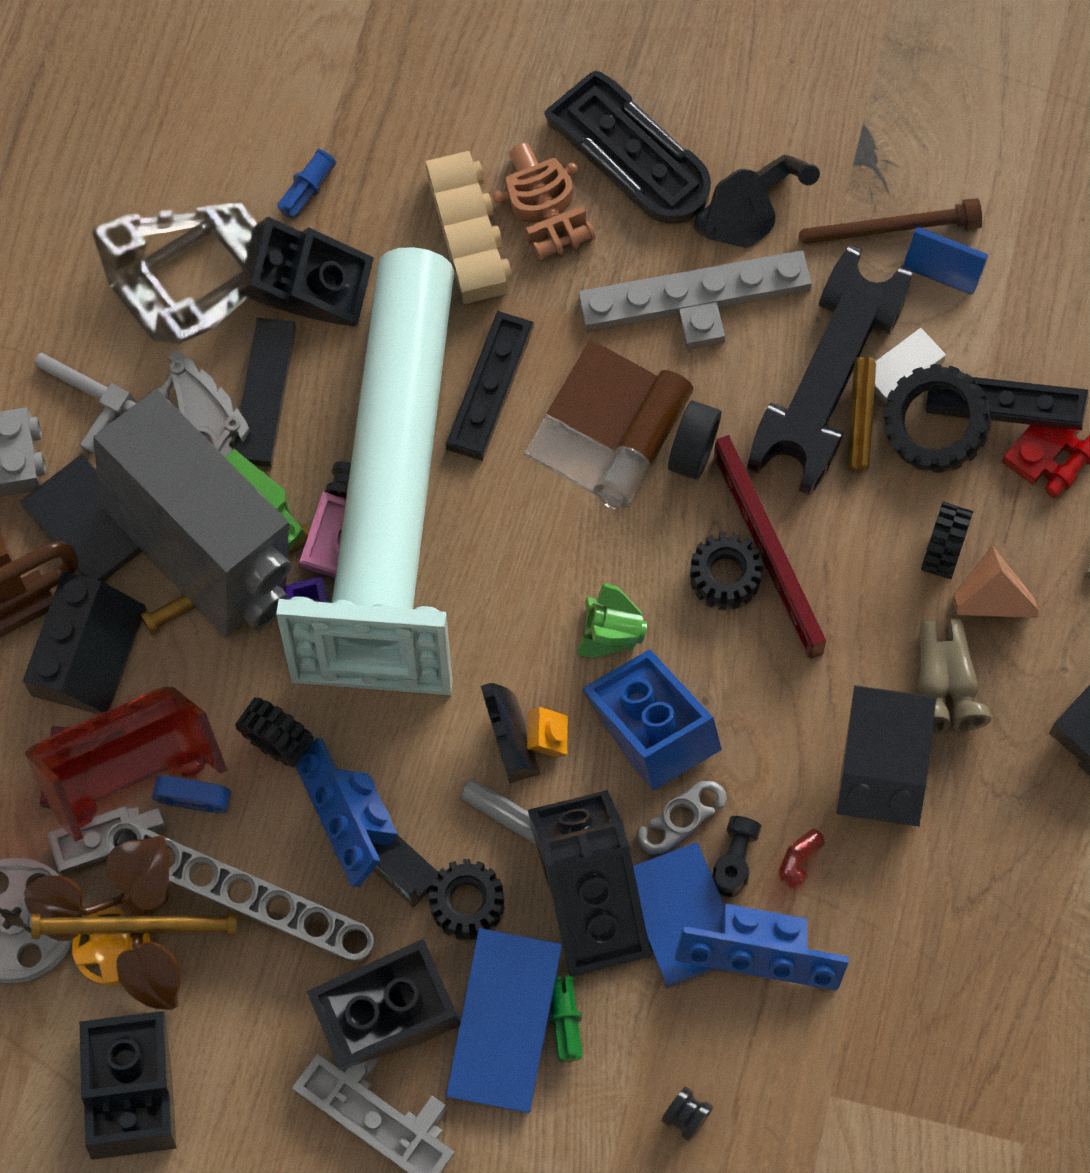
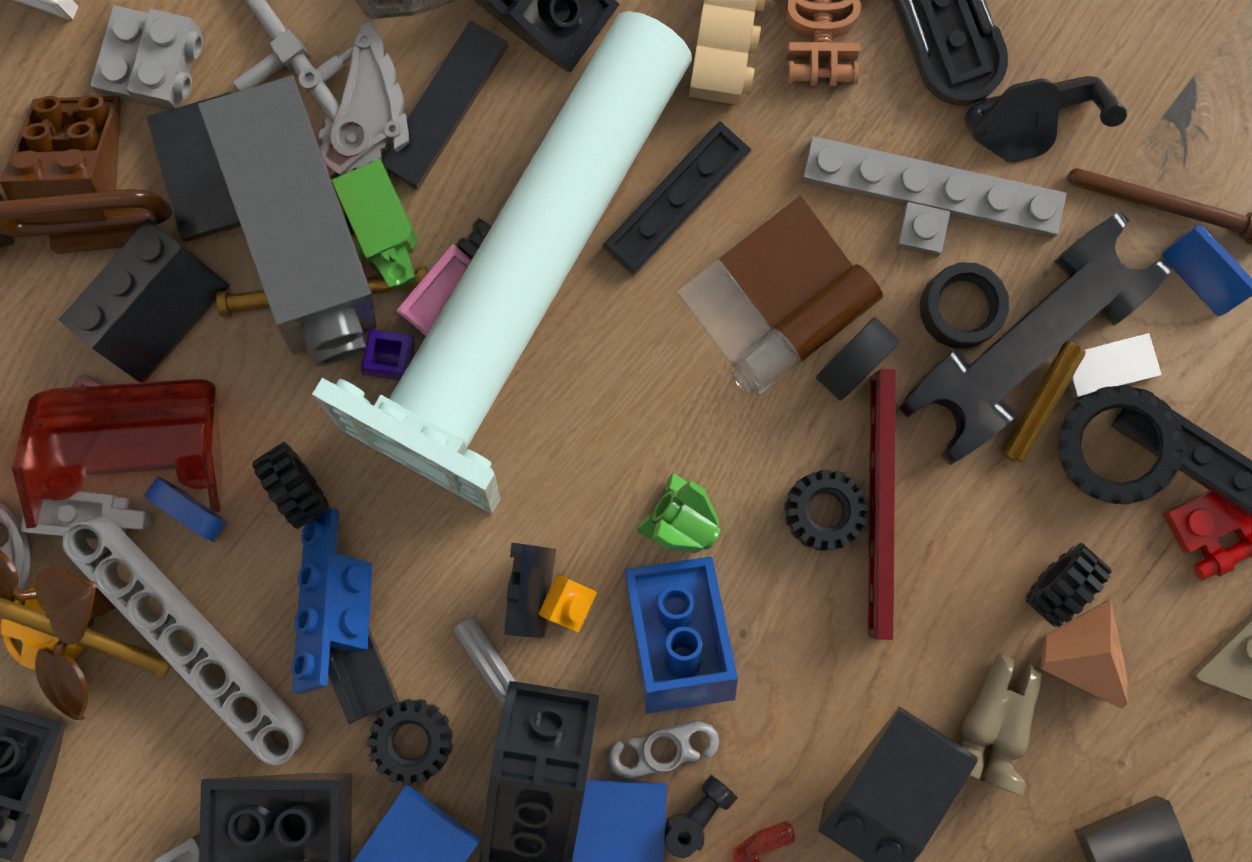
camera: 15 degrees right, 15 degrees up
none -> black tyre [920,262,1009,349]

